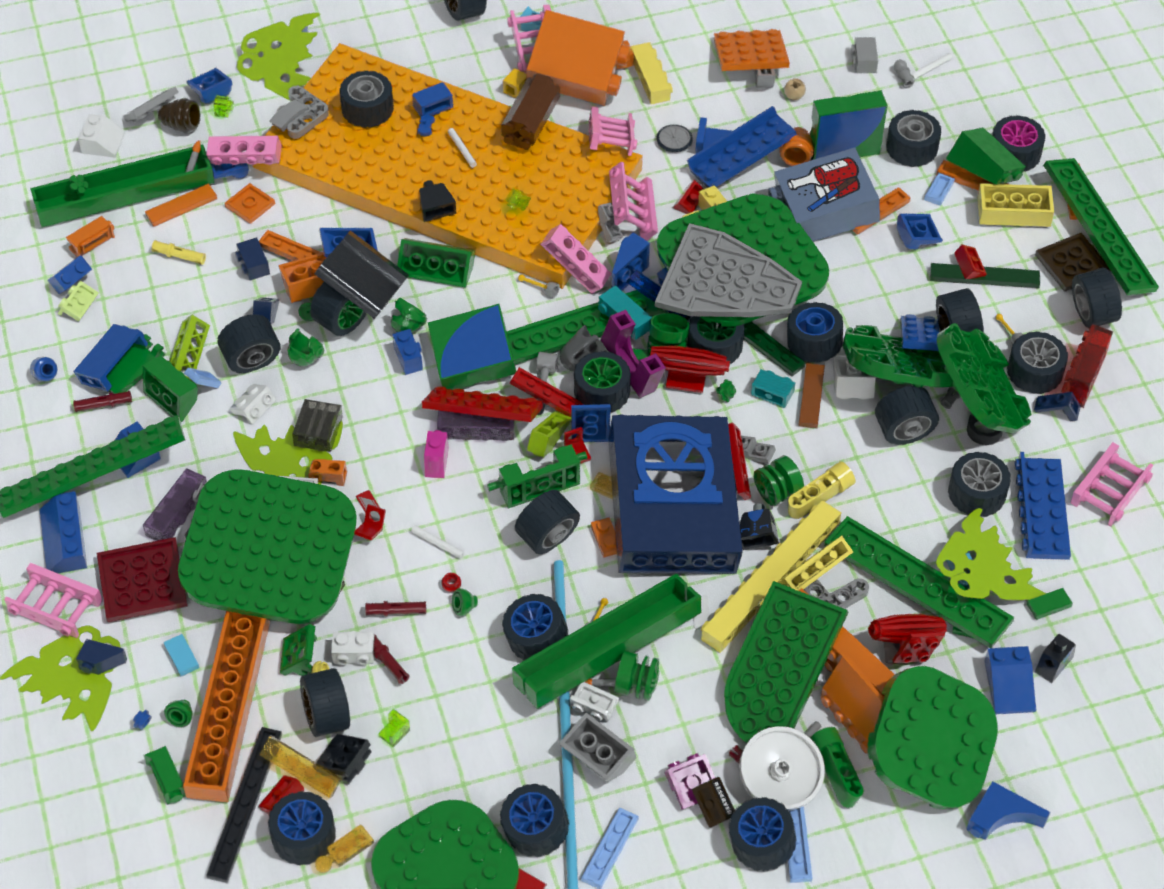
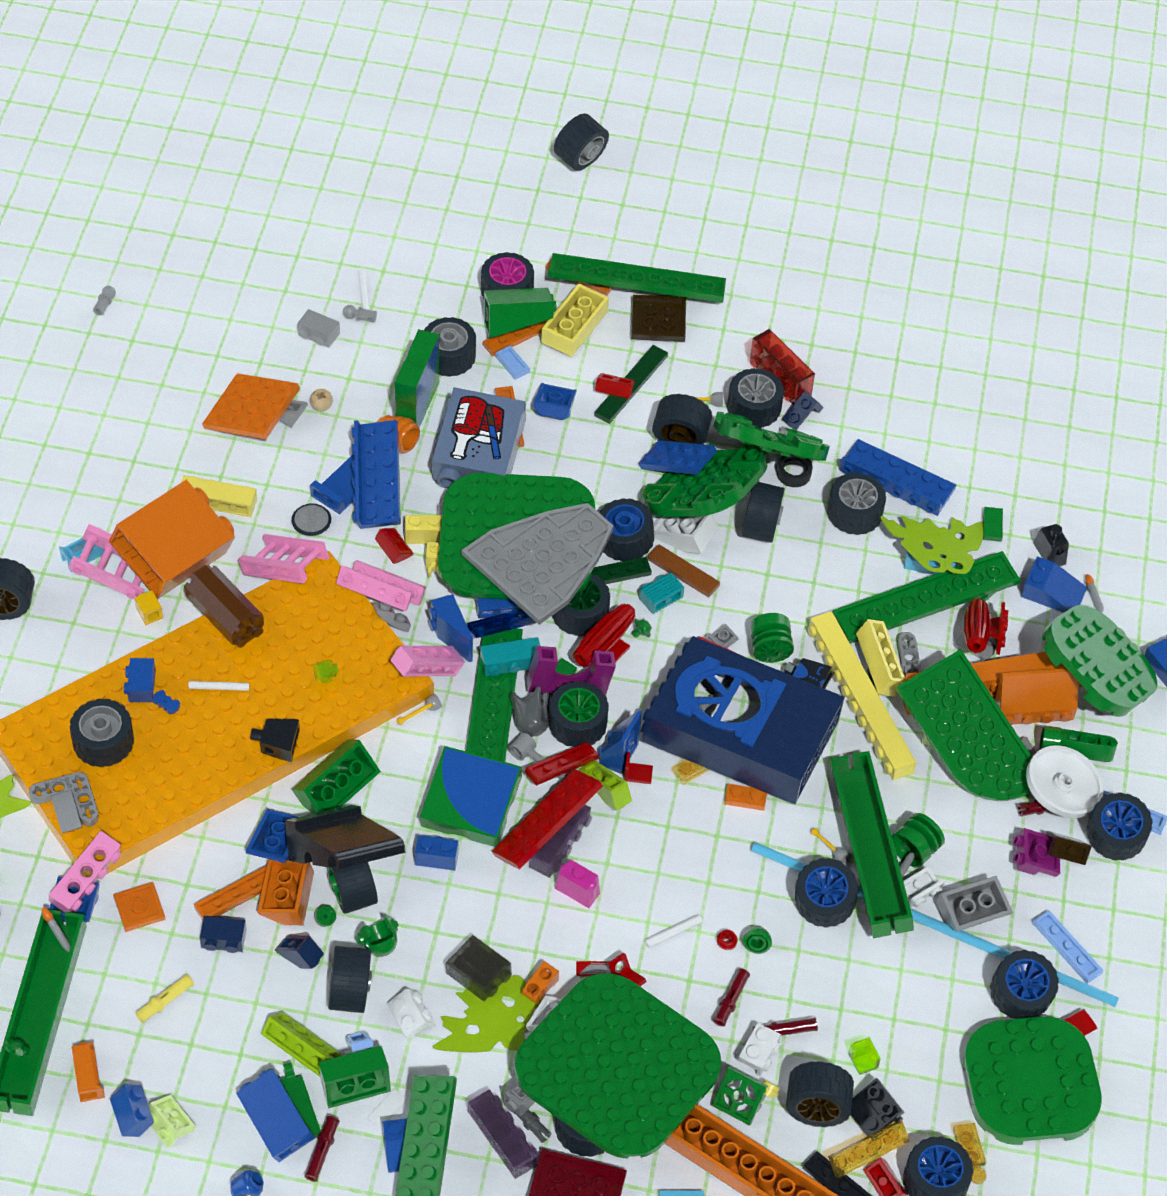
camera: 65 degrees left, 0 degrees up
orange tile [145,184,217,227] -> none
green helmet [391,298,427,333] -> none
green brick [487,445,587,509] -> none
black wheel [514,490,580,554] -> none
green wheel [647,313,689,353] -> none
light yellow beam [788,461,856,519] -> none
bright pink fence [1071,442,1153,526] -> none
black wheel [1072,268,1122,329] -> none
none -> light grey piece [1085,574,1104,612]

